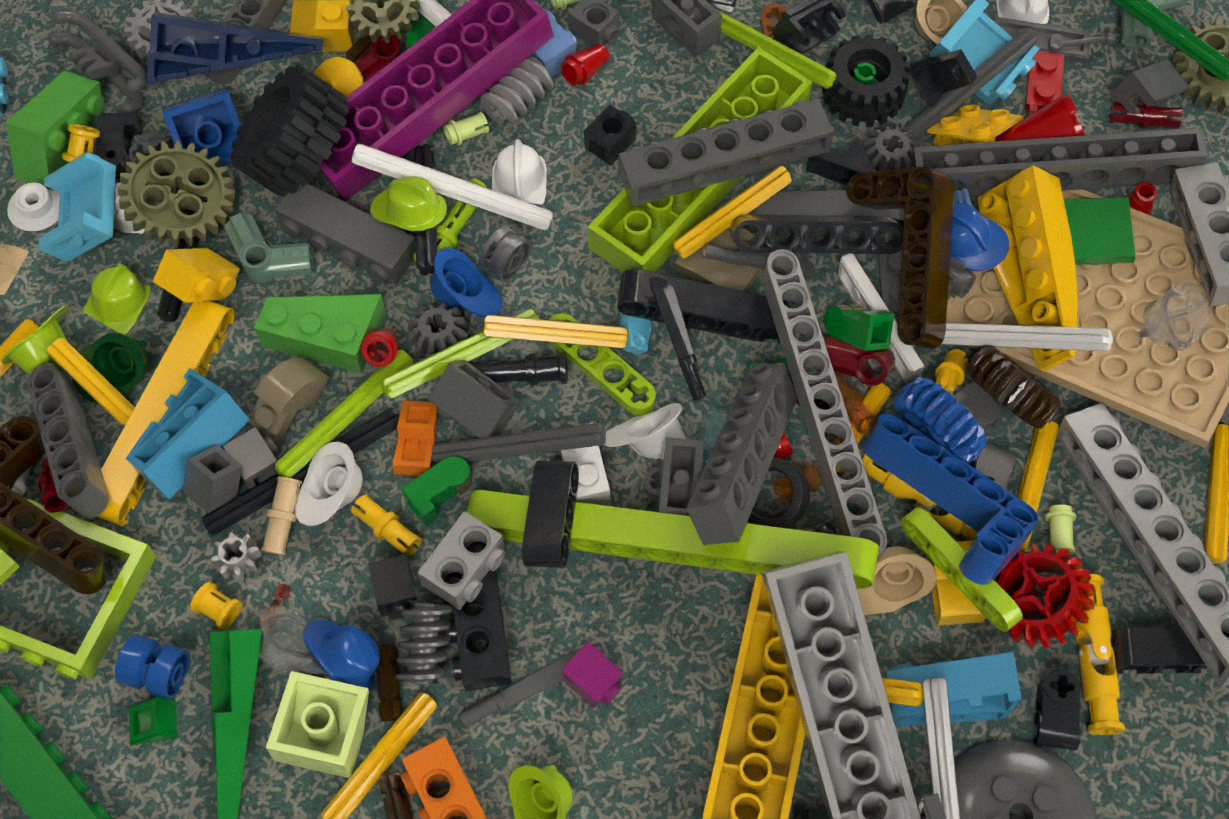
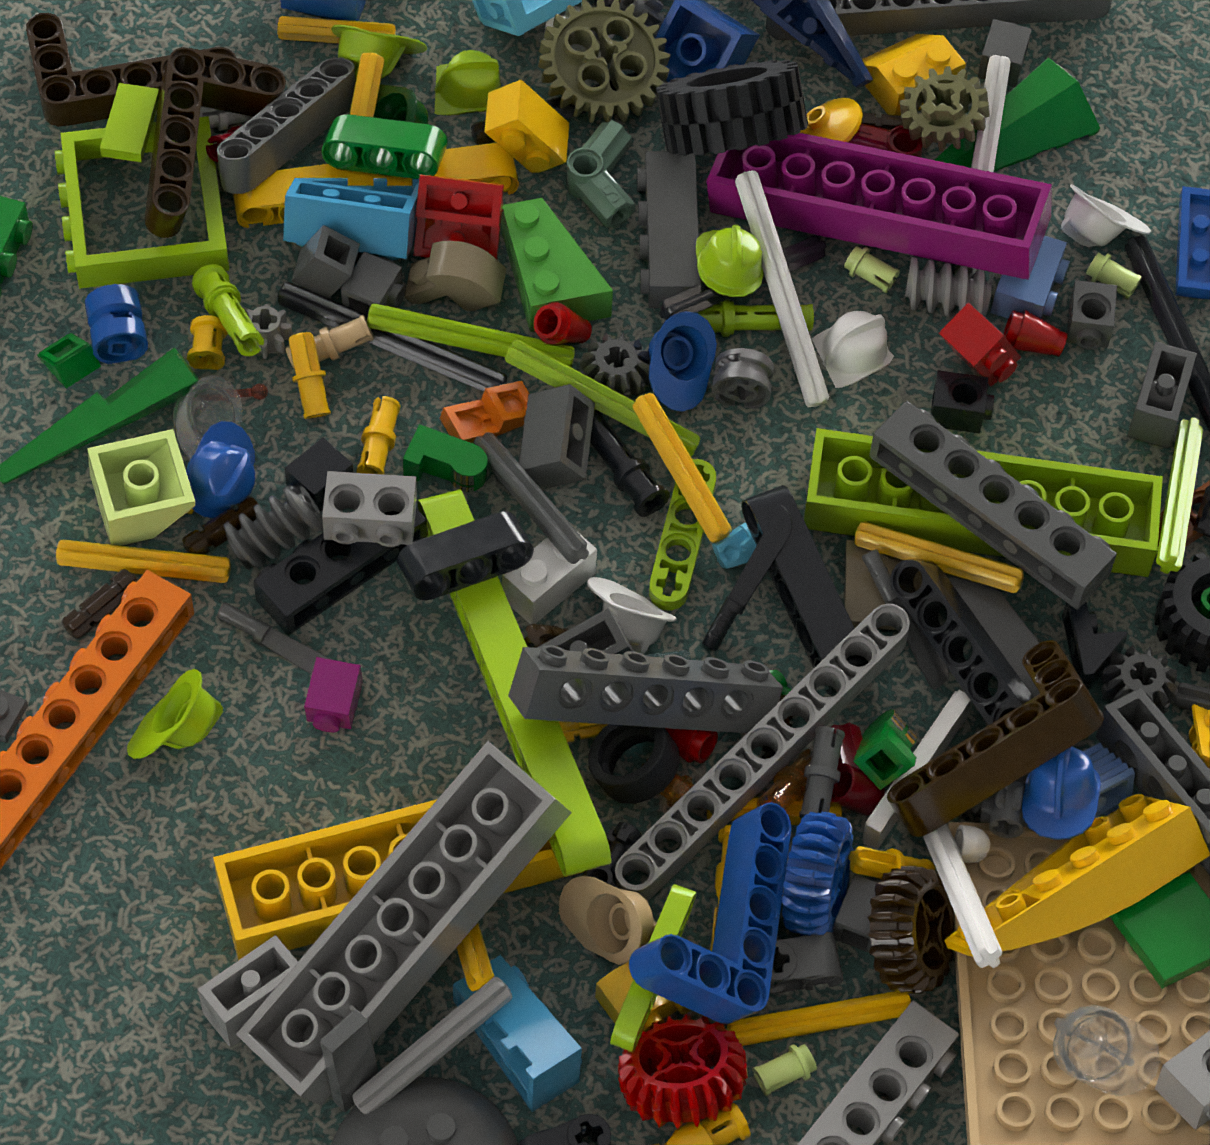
camera: 55 degrees right, 5 degrees down
white piece [295,442,363,526] -> none
none -> lime pin [192,264,264,357]
none -> yellow axle [289,332,331,419]
none -> green beam [321,114,448,179]
none -> red slope [413,174,504,260]
none -> dark brown axle [524,623,569,648]
none -> dark grey pin [799,726,845,818]
none -> red brick [939,302,1021,386]
none -> white hinge [954,825,991,863]

